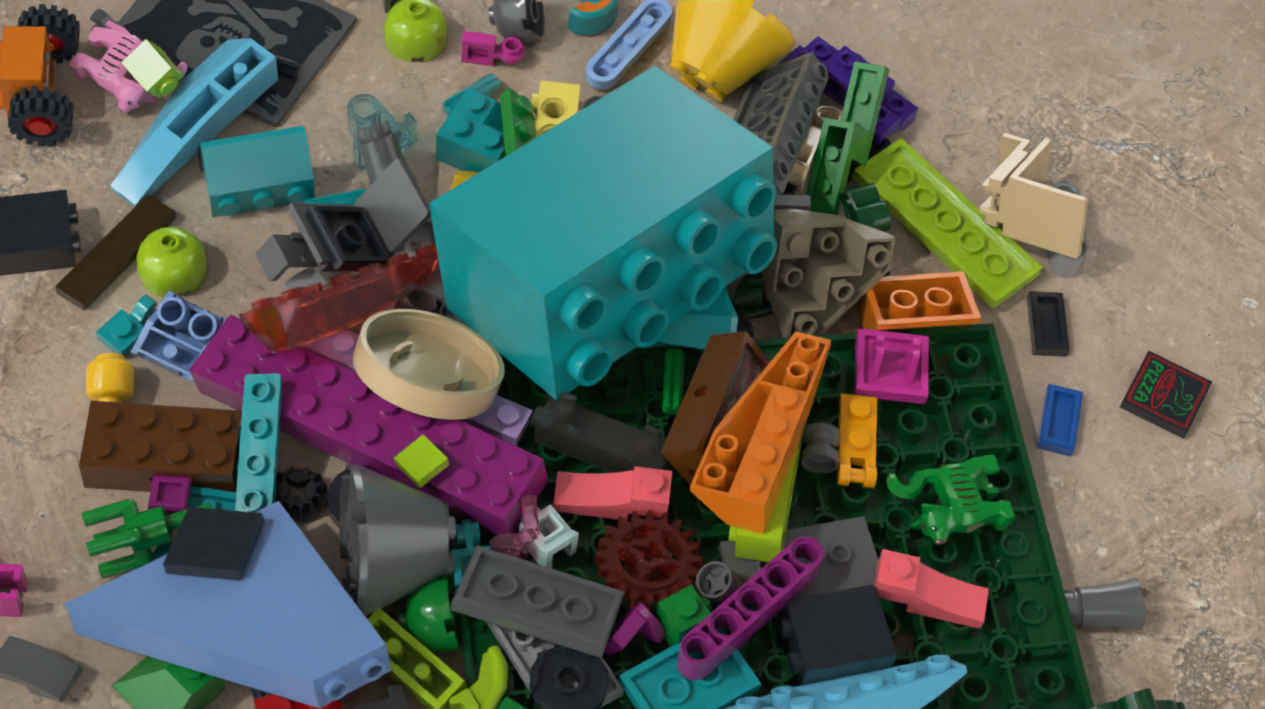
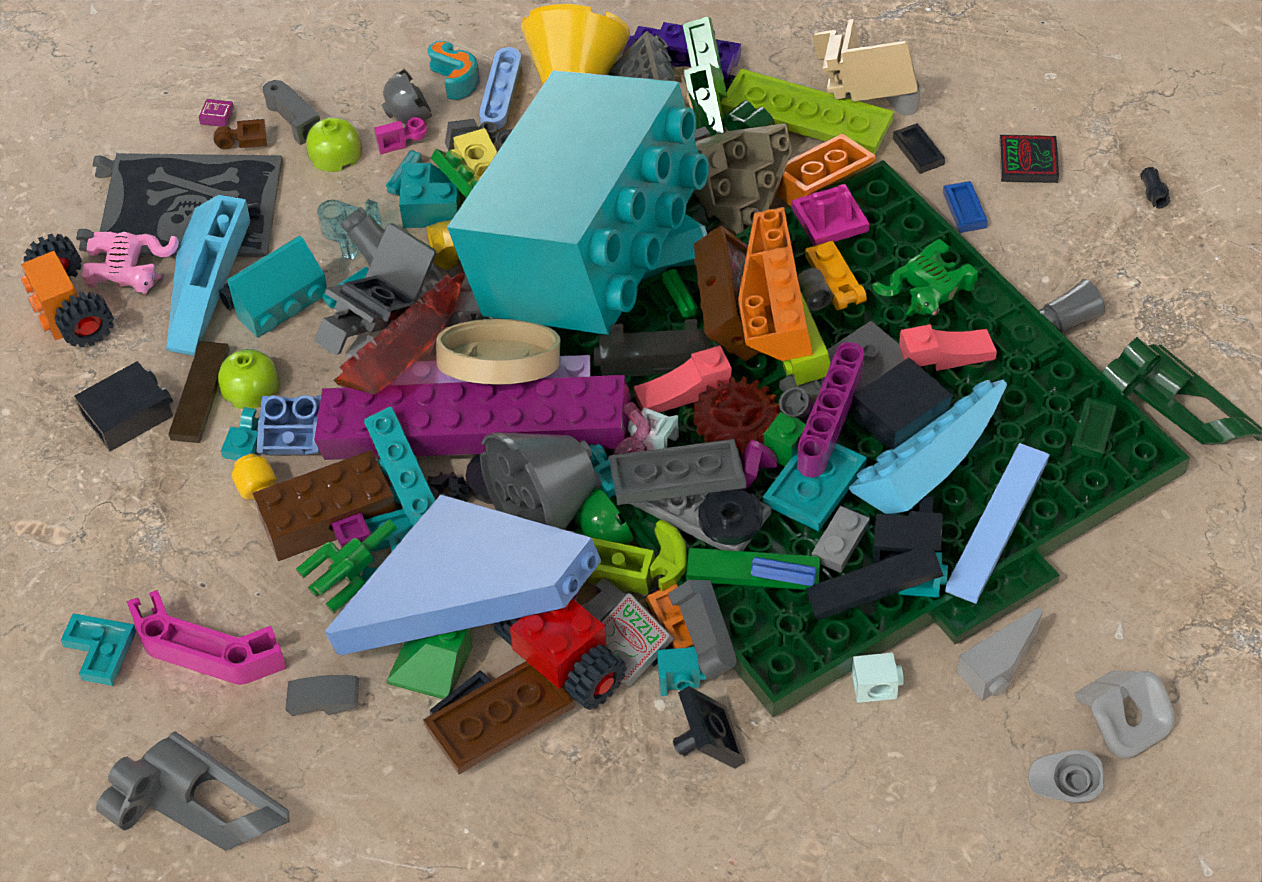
camera: 15 degrees left, 5 degrees down
brick [121,39,184,98] -> none
black tile [163,507,265,580] -> none
lime tile [394,434,449,488] -> none
none -> dark grey plate [445,119,499,150]

